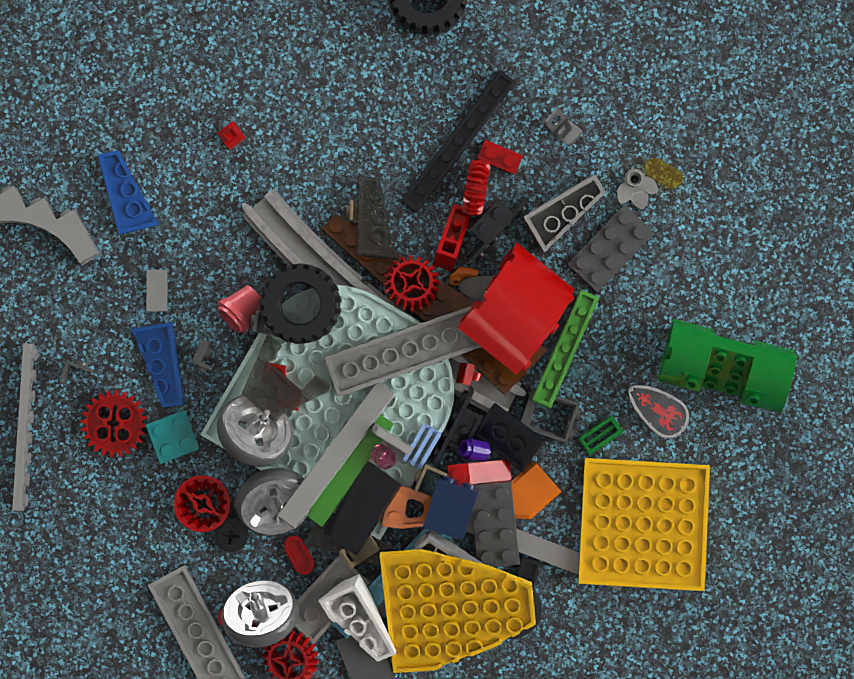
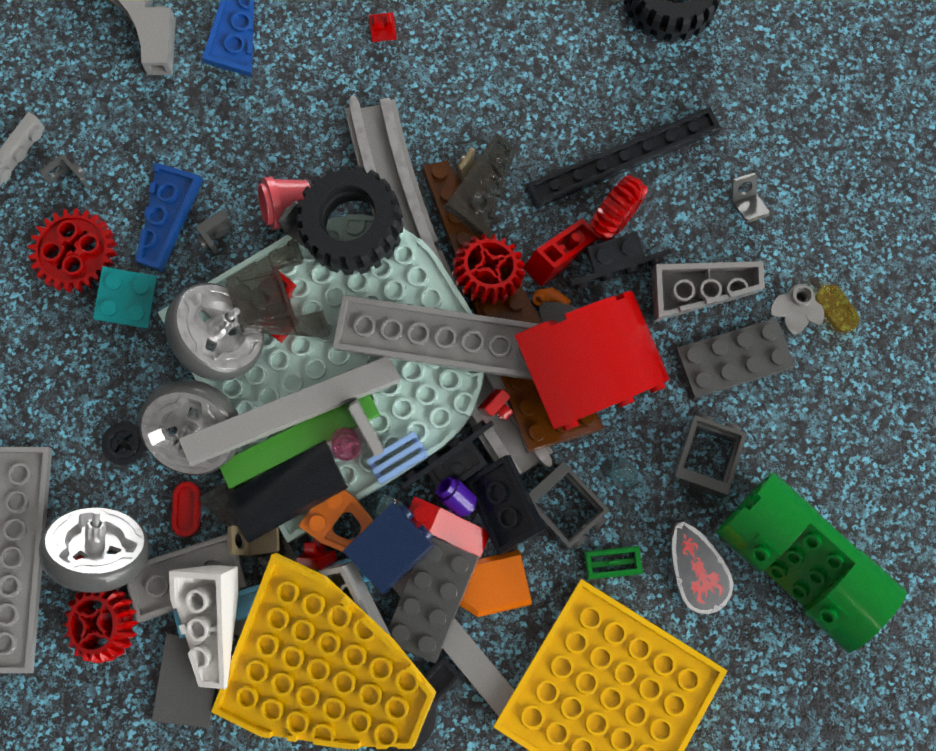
camera: 20 degrees right, 10 degrees down
light grey tile [146,270,168,312] -> none
red gear [174,475,232,532] -> none
dark tan bracket [413,464,447,491] -> none
red plate [477,140,523,175] -> none
bright green tile [531,290,599,409] -> none
none -> red tile [296,538,337,570]
none -> dark grey window [670,414,747,499]

